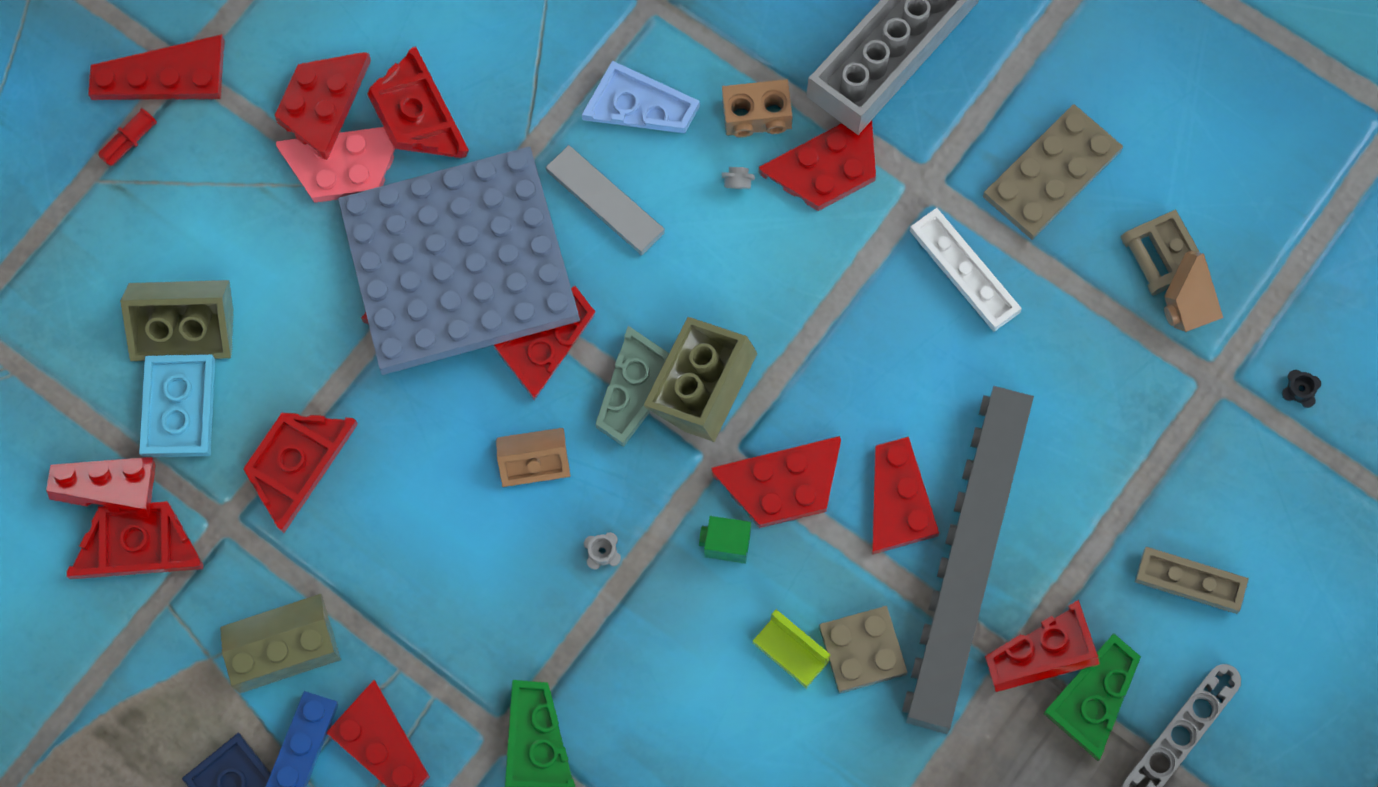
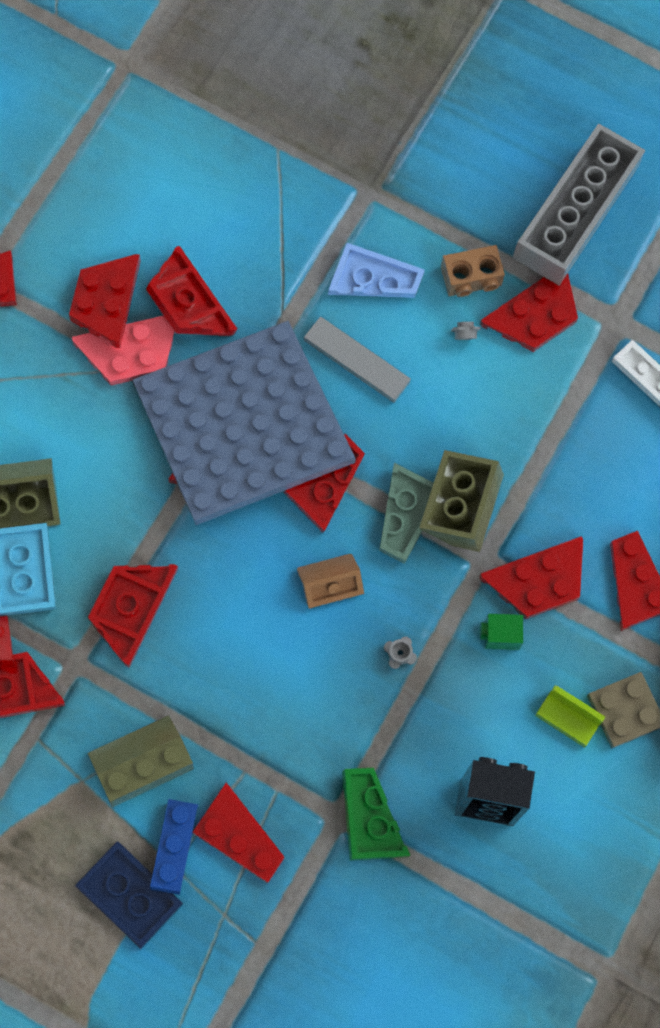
camera: 20 degrees left, 0 degrees up
none -> black brick [455,757,535,826]

